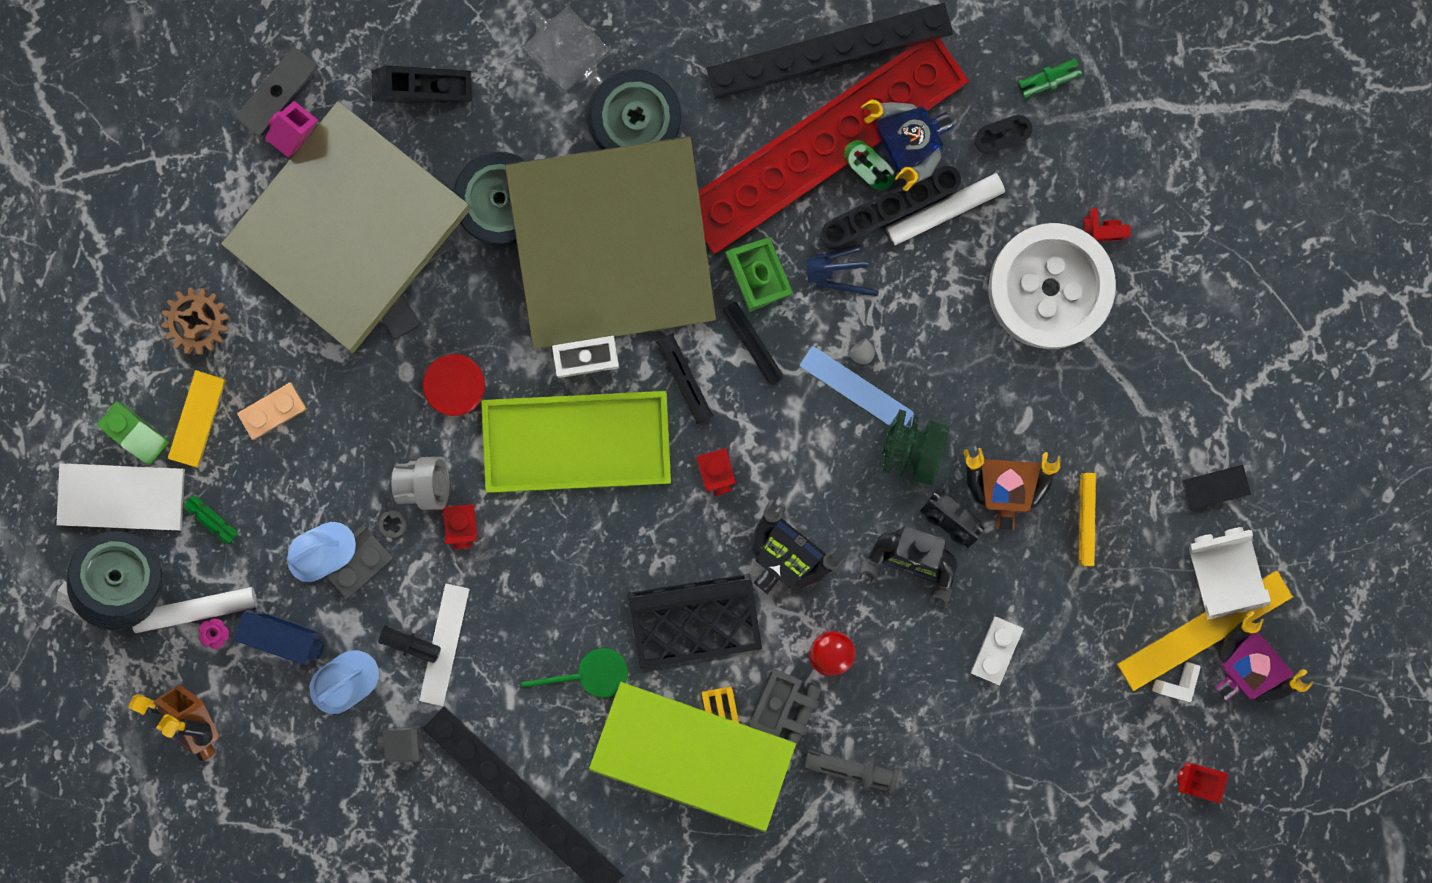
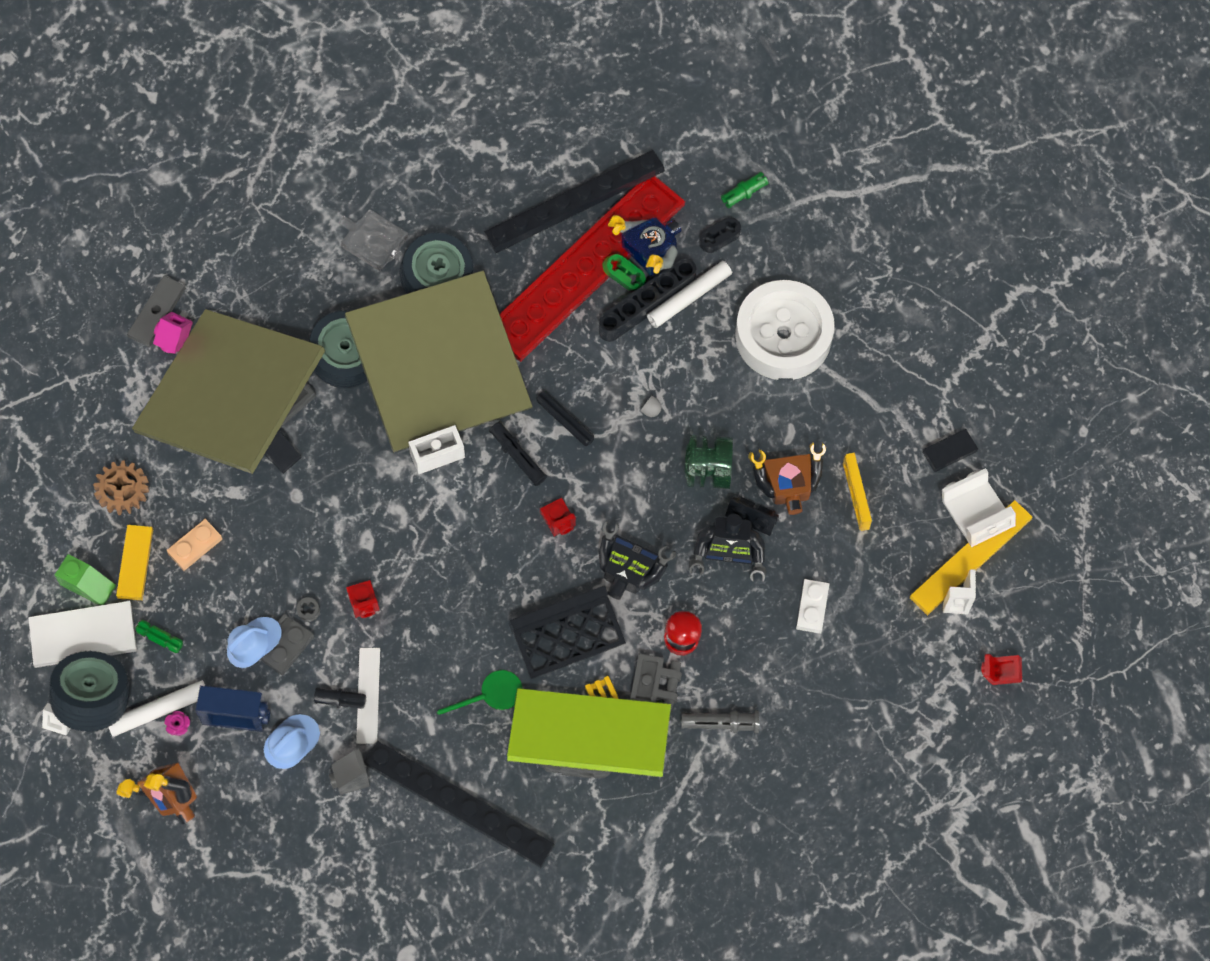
camera: 15 degrees left, 20 degrees down
black slope [371,65,472,103] -> none
light grey piece [391,456,450,510] -> none
red tile [423,354,485,416] -> none
lime tile [481,391,671,493] -> none
bright green slope [725,237,793,312] -> none
light blue sticker [800,346,913,432] -> none
dark blue plant [807,245,879,296] -> none
red bracket [1083,208,1131,242] -> none
torso [1214,610,1314,702] -> none

